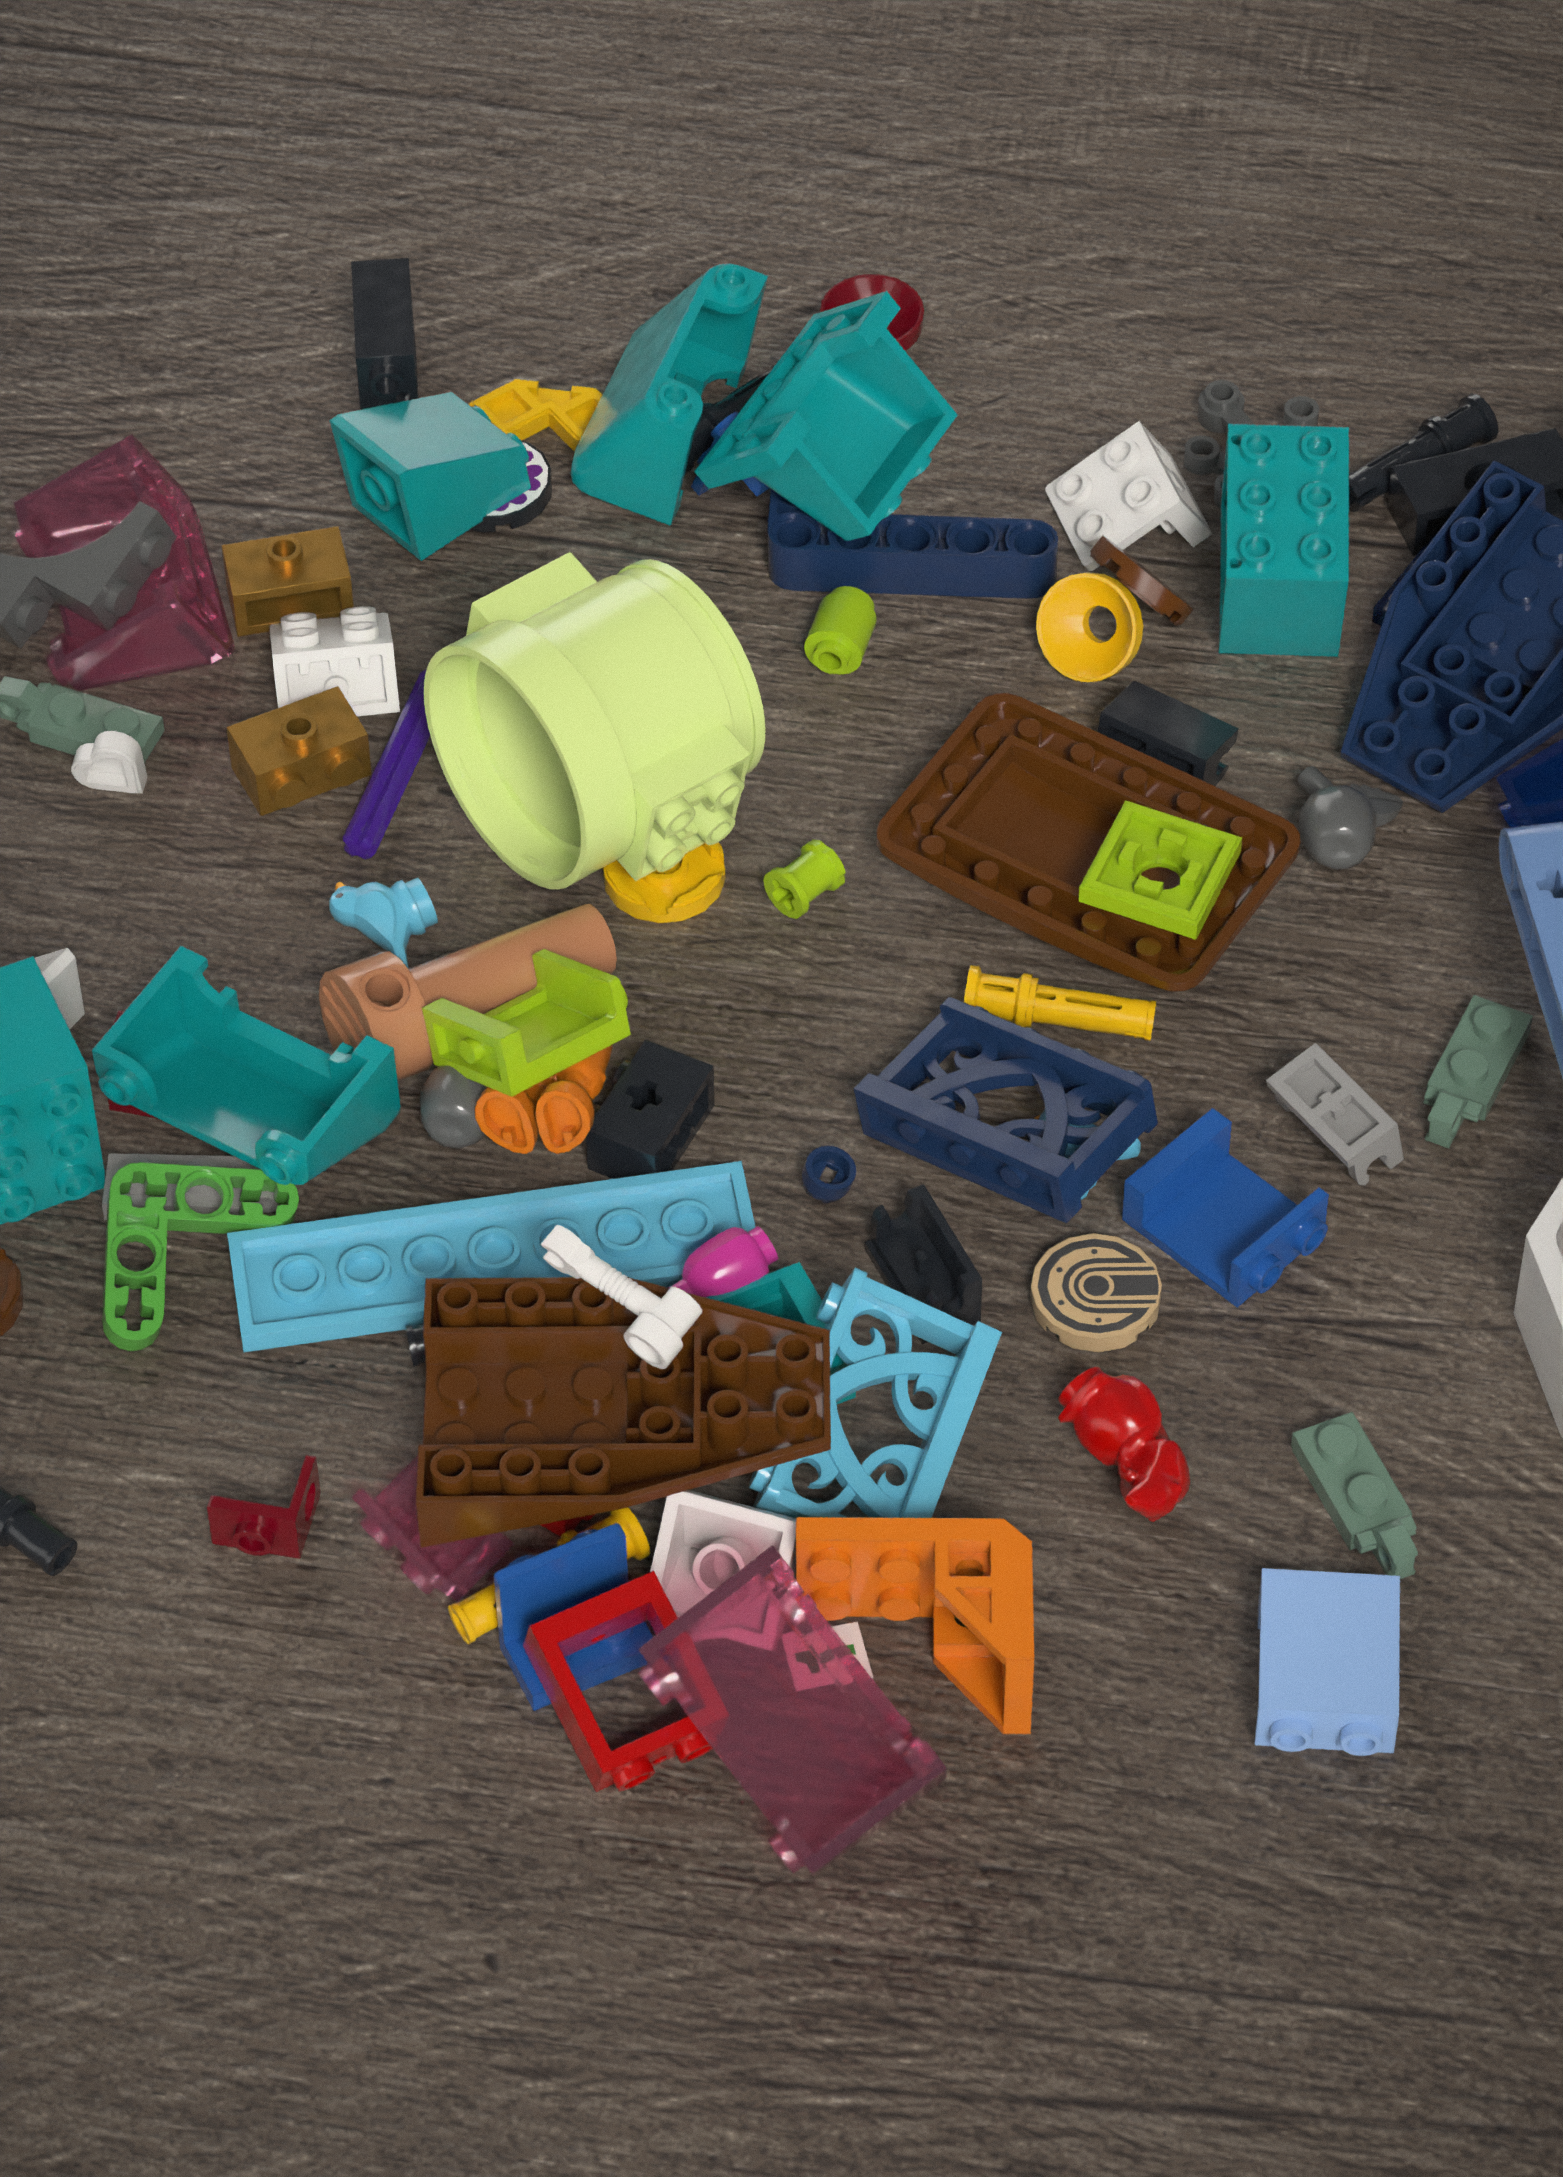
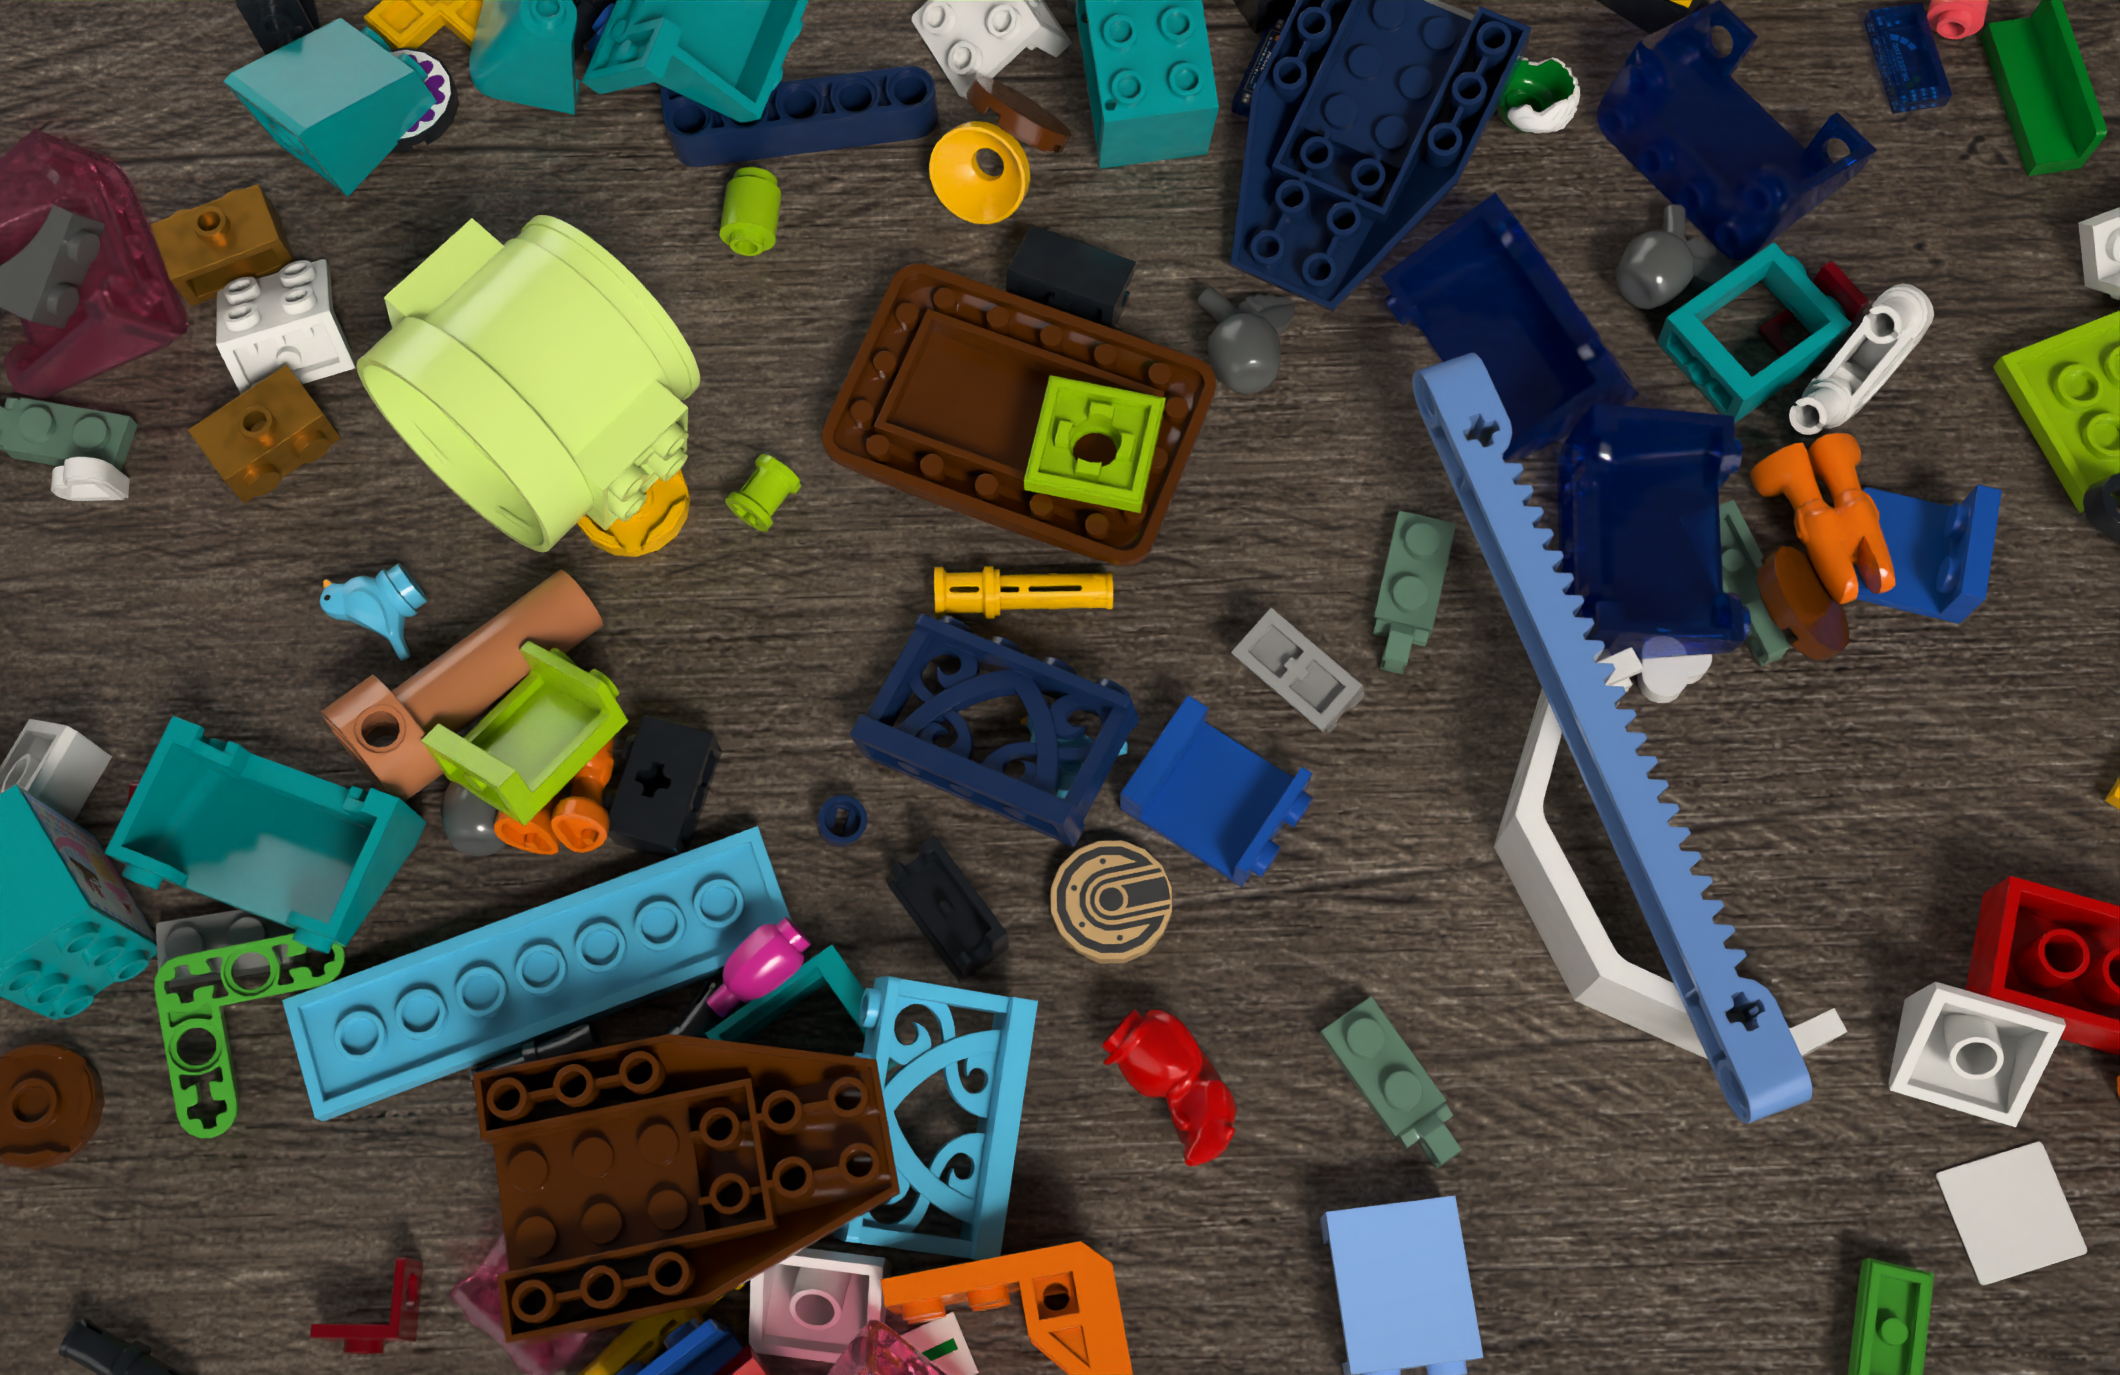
camera: 10 degrees left, 20 degrees up
dark purple axle [343,669,430,860] -> none
white brick [541,1225,702,1369] -> none

